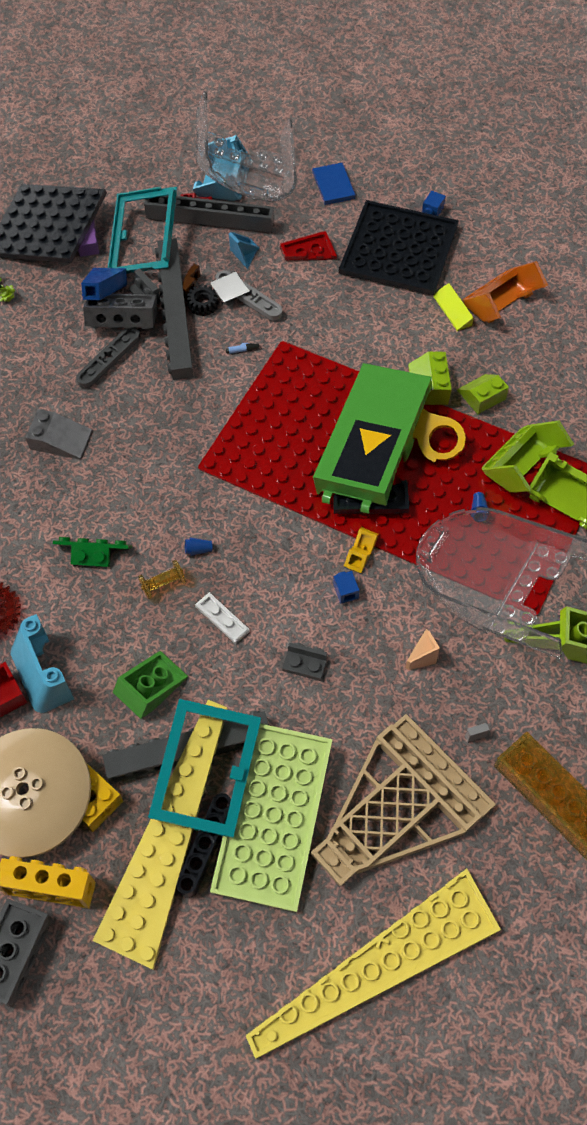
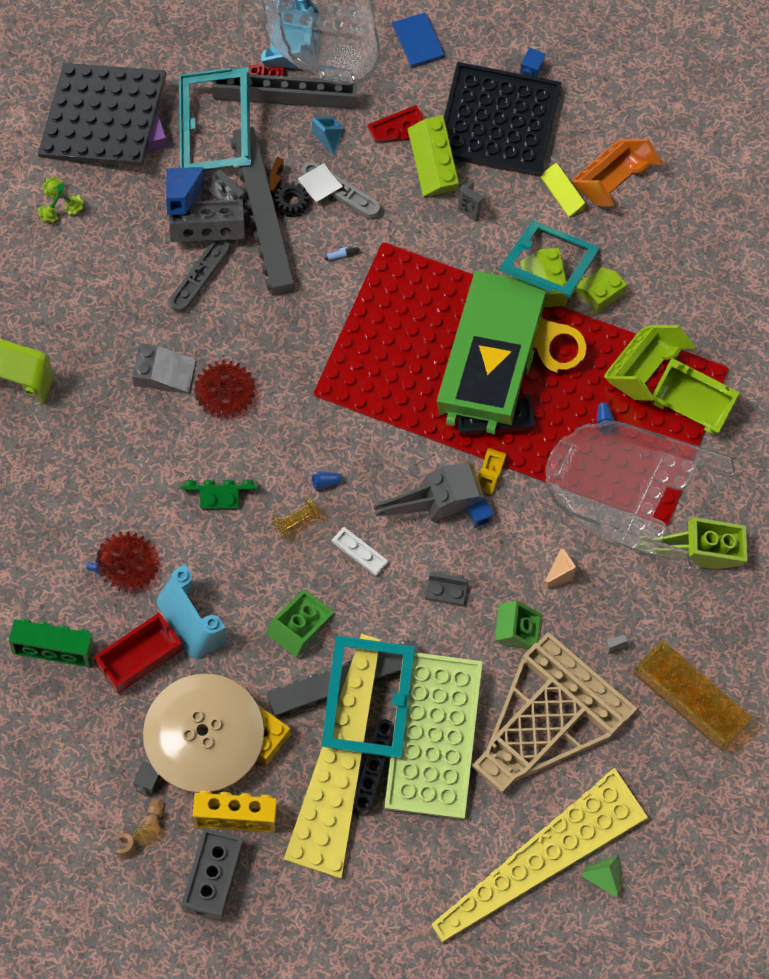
camera: 10 degrees left, 5 degrees up
none -> clear red gear [194,360,256,419]
none -> dark grey slope [373,462,485,523]
none -> lime slope [408,115,459,197]
none -> dark grey bracket [458,179,483,221]
none -> bright green slope [495,600,542,649]
none -> teal door [499,220,600,298]
none -> bright green slope [581,854,623,897]

